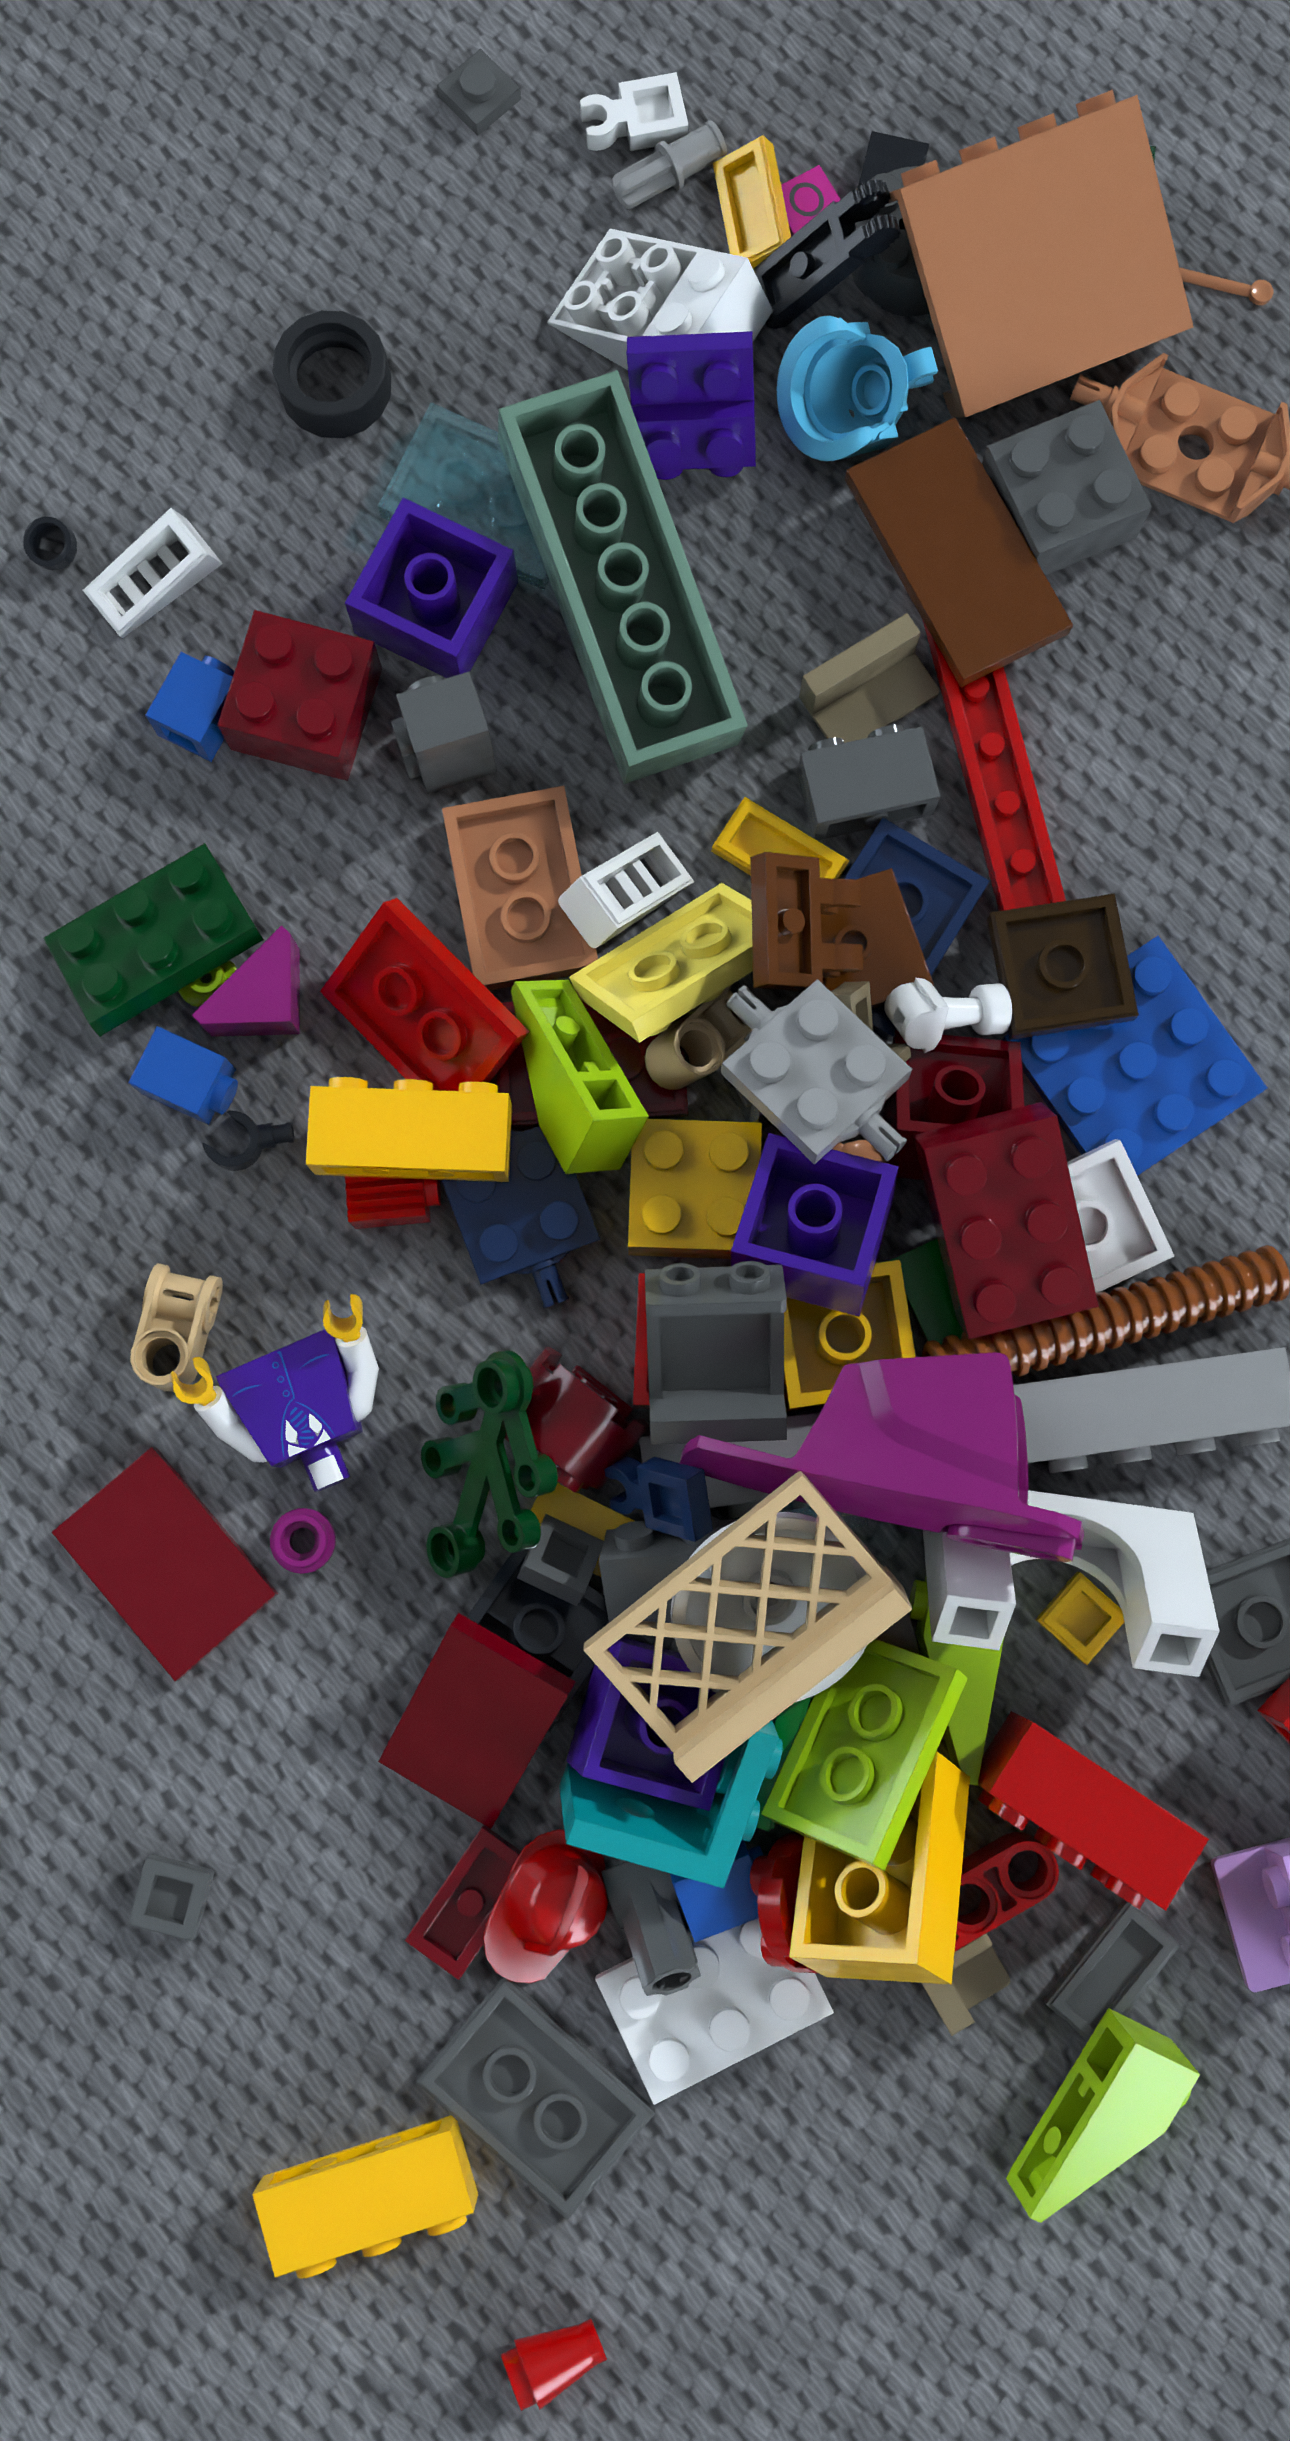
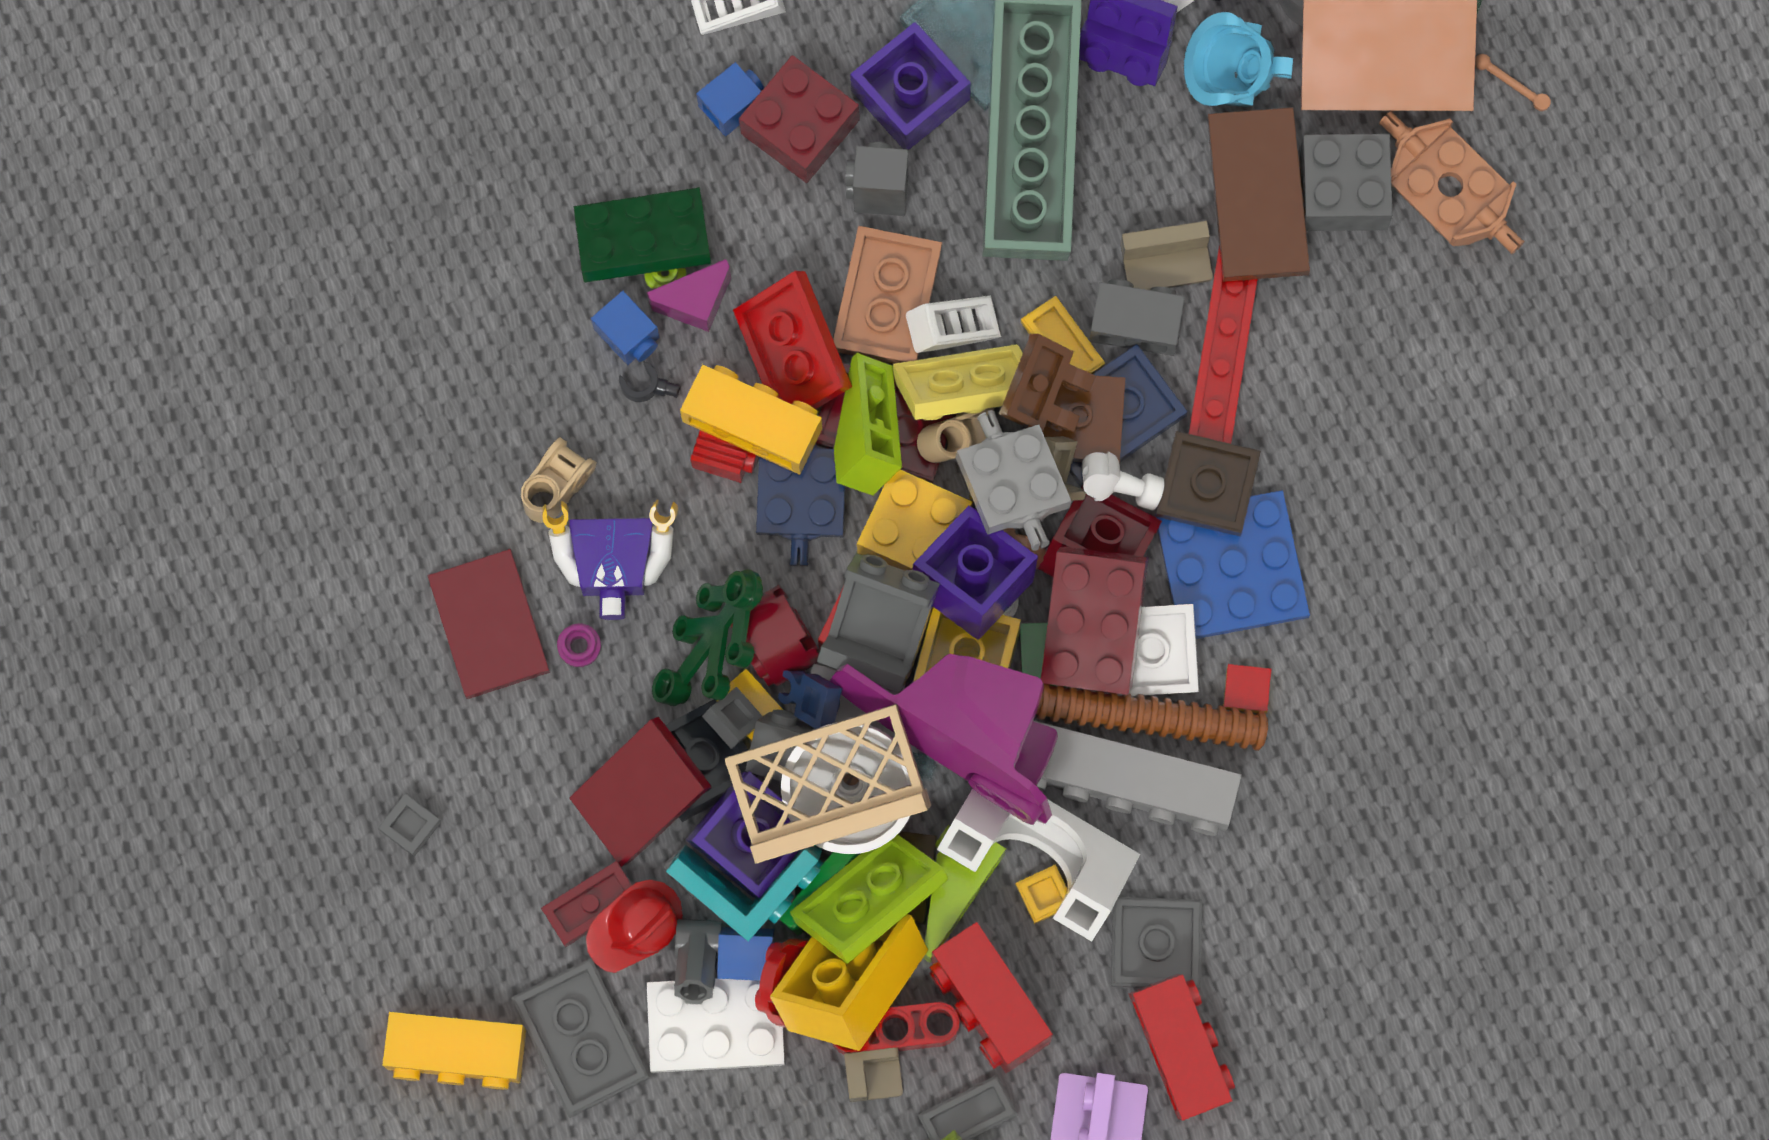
camera: 25 degrees right, 5 degrees down
none -> red tile [1223,664,1271,714]

